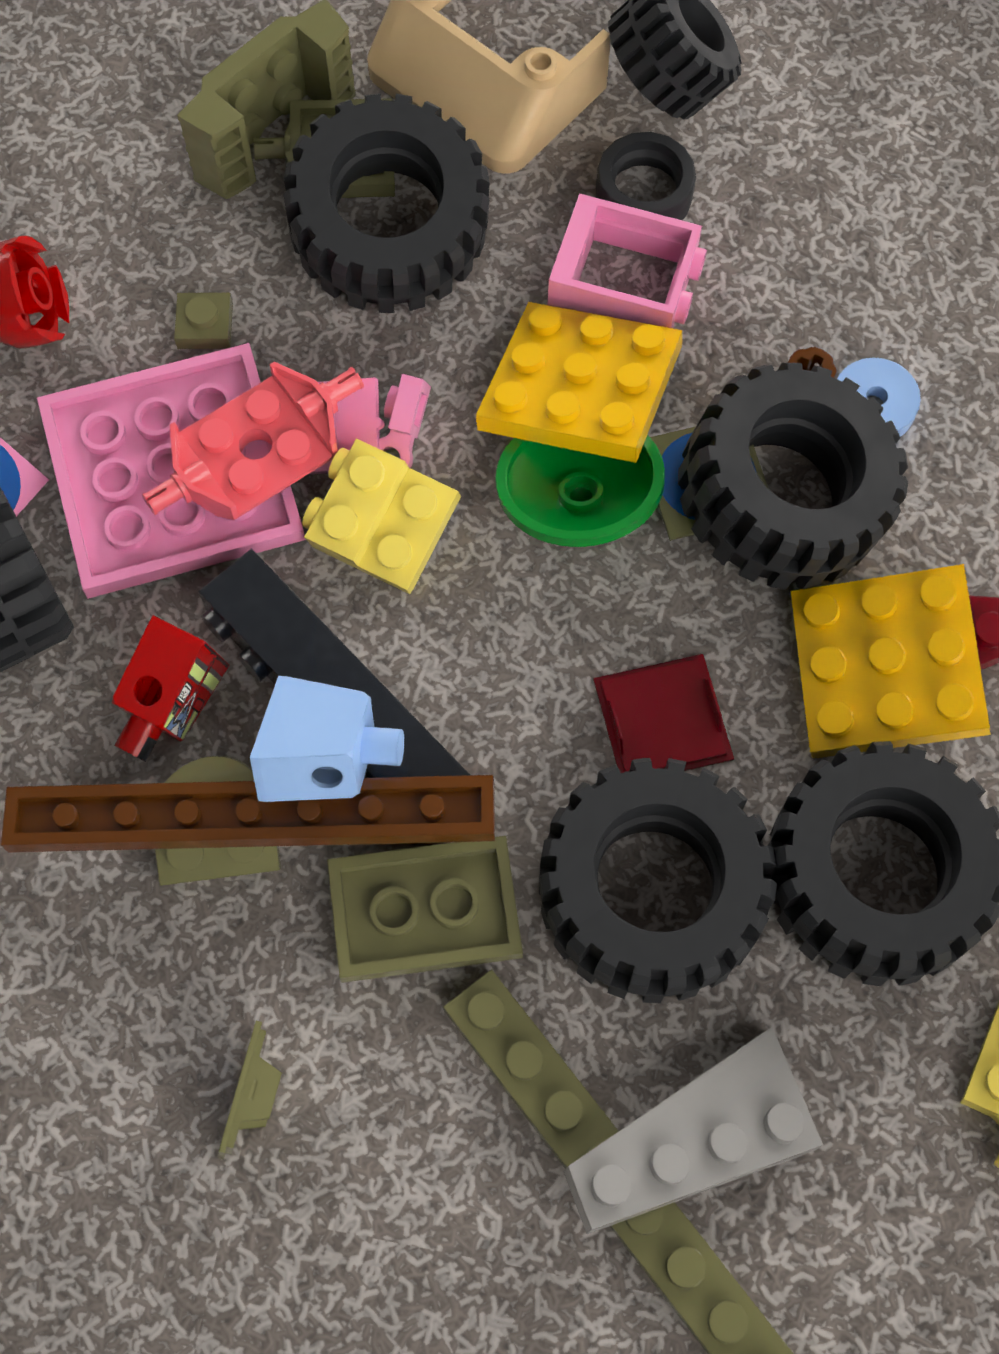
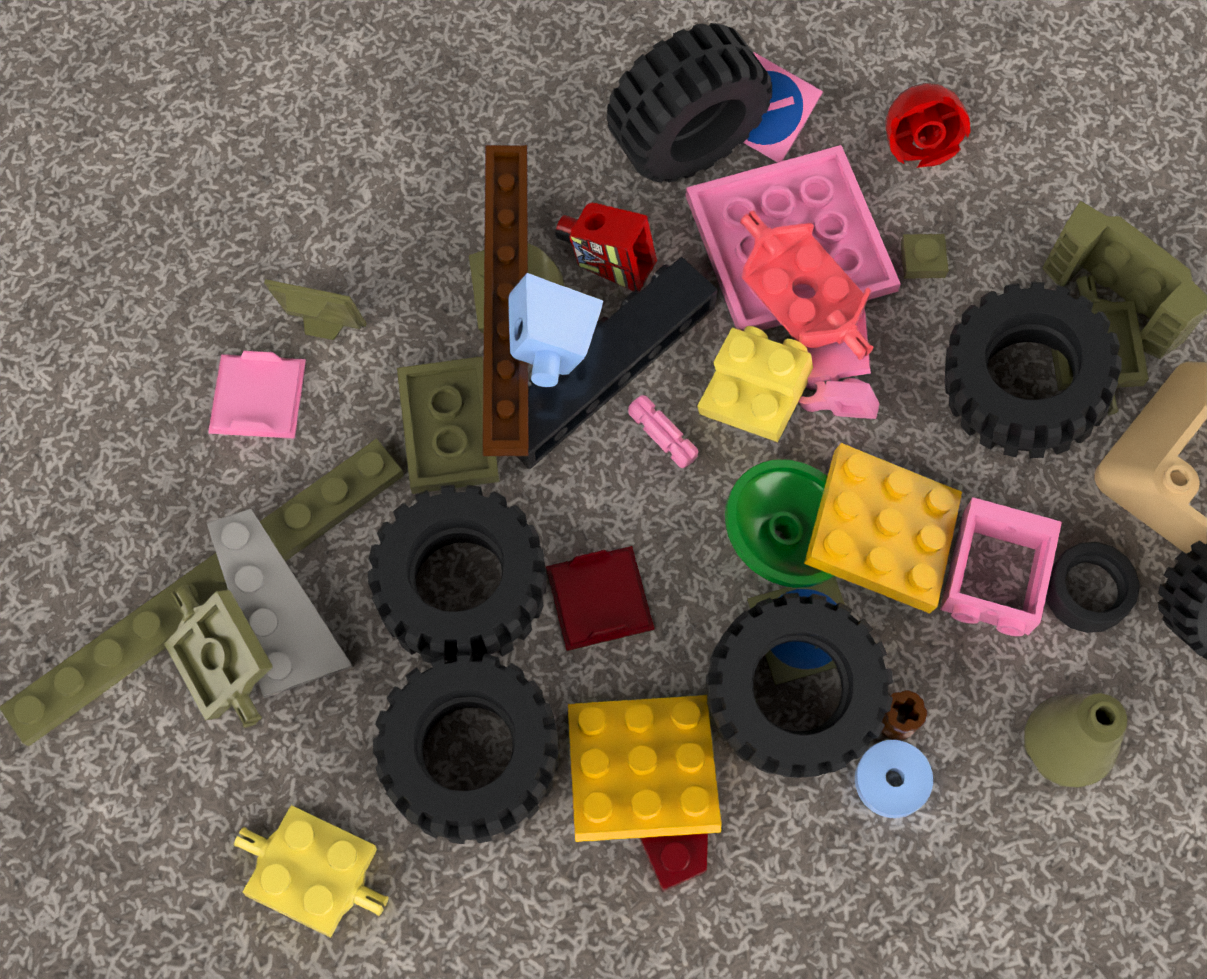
camera: 90 degrees right, 0 degrees up
none -> olive plate [164,585,273,728]
none -> bright pink piece [208,351,306,439]
none -> bright pink axle [628,395,698,468]
none -> olive cone [1024,693,1127,788]

